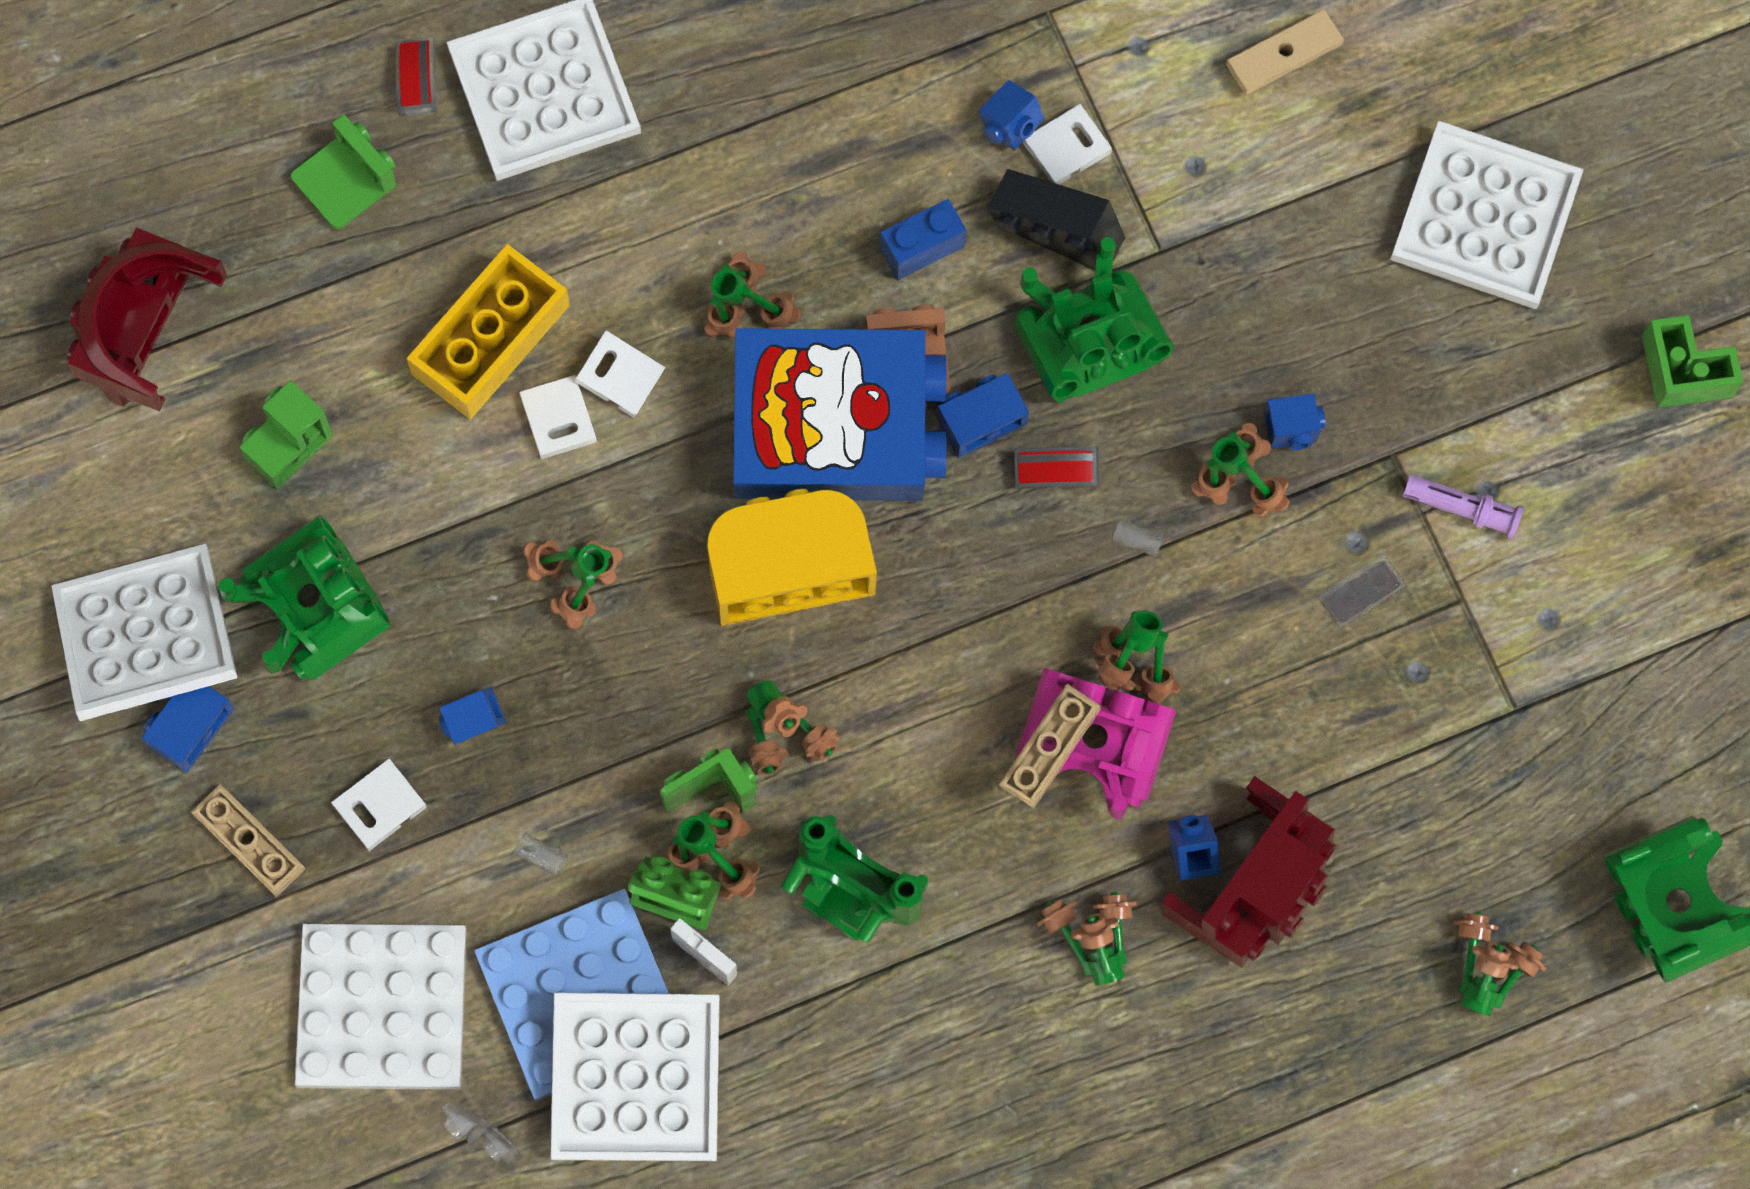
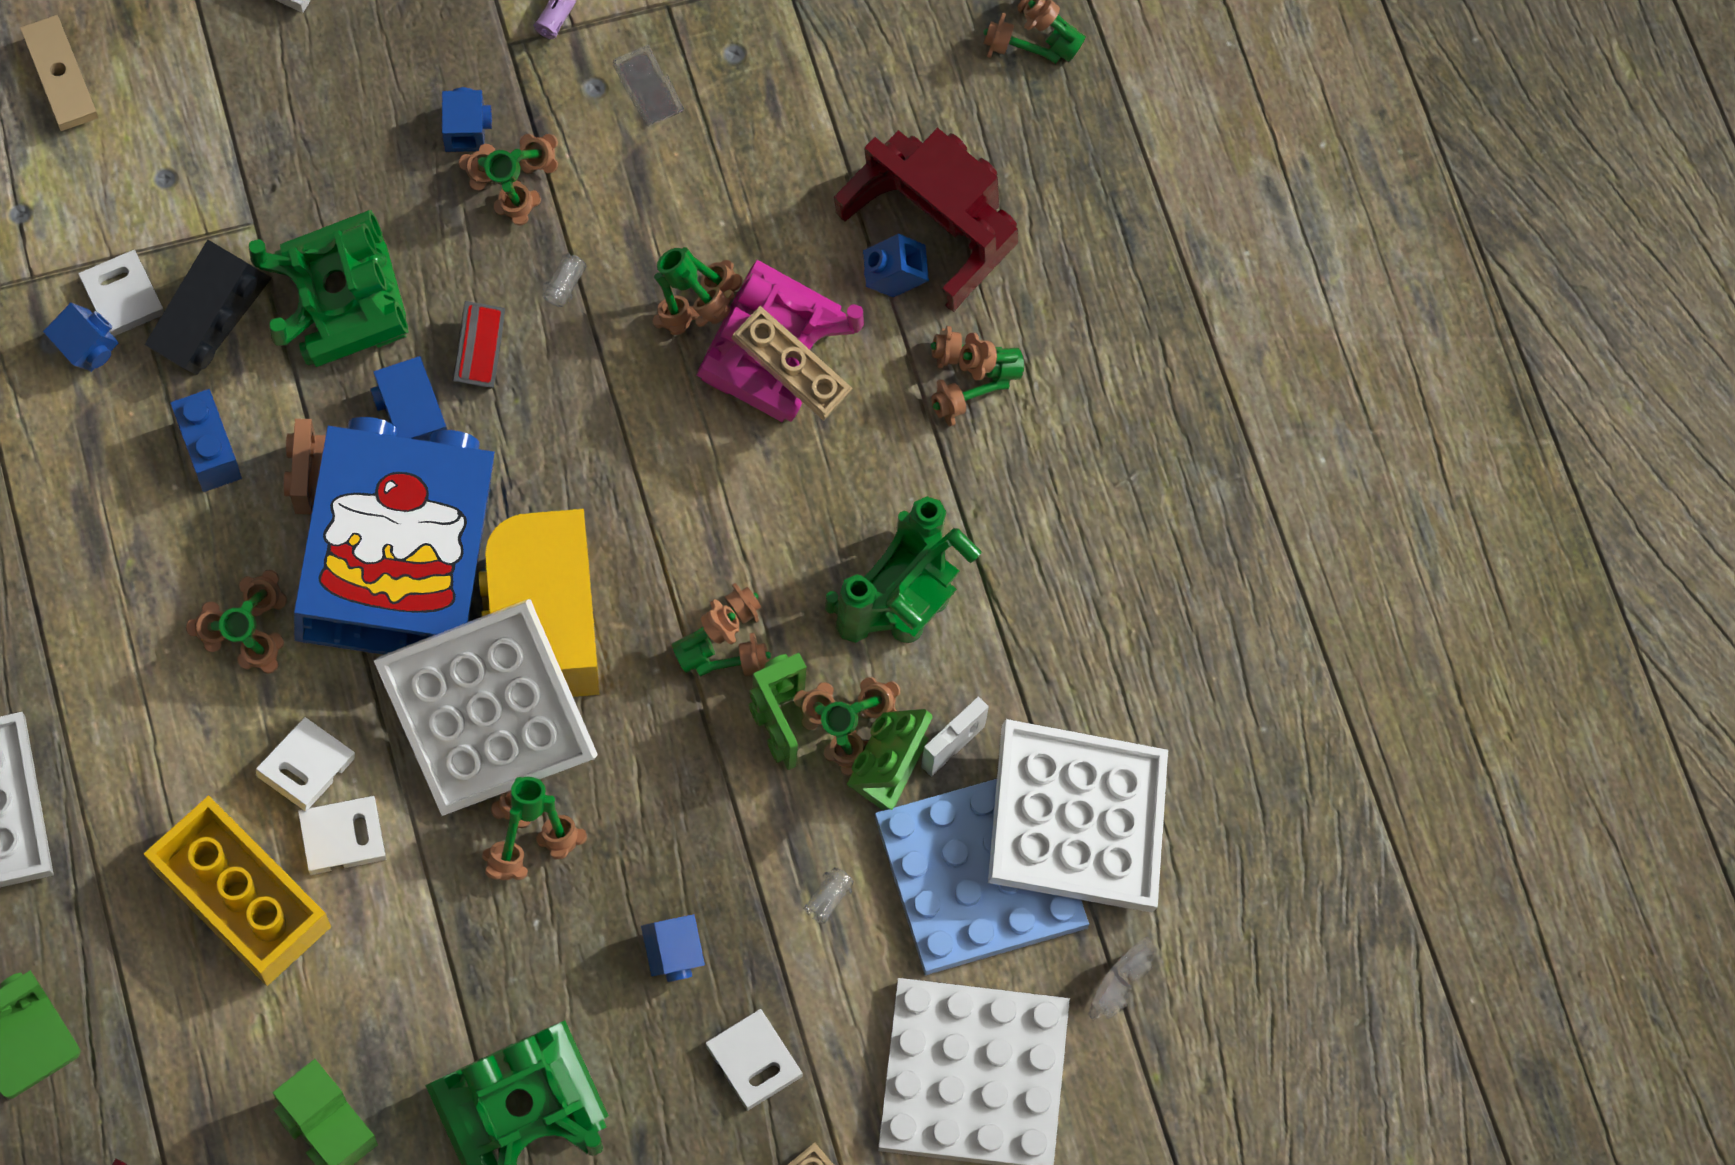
camera: 85 degrees left, 5 degrees down
none -> white plate [374,599,598,816]

